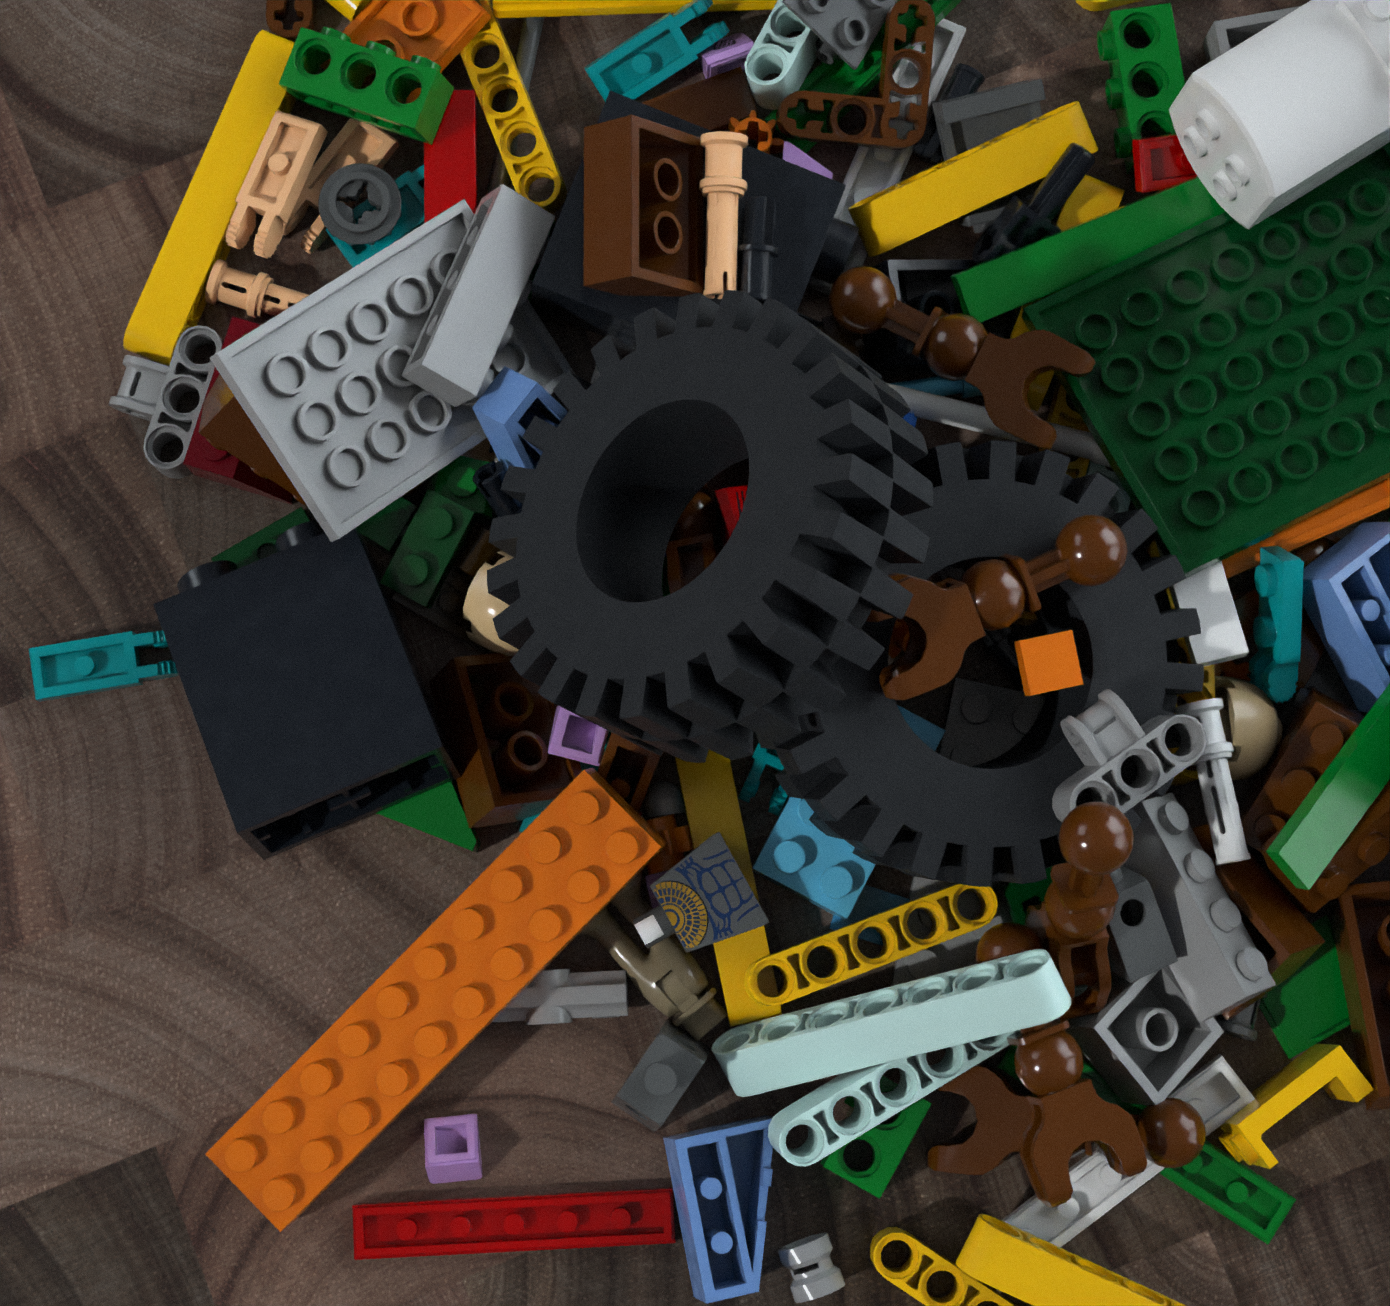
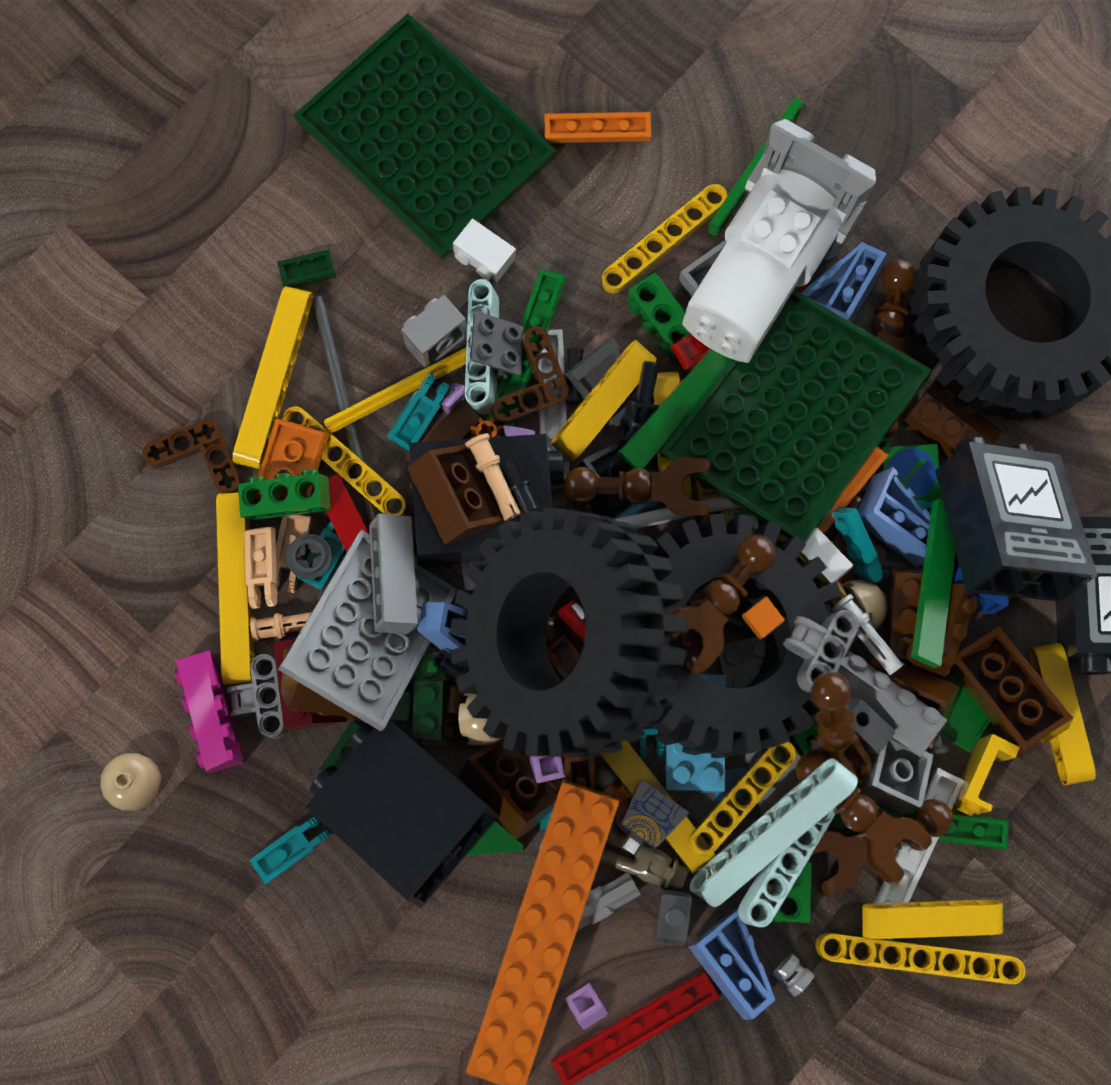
camera: 25 degrees left, 5 degrees down
none -> dark pink wedge [174,650,245,773]

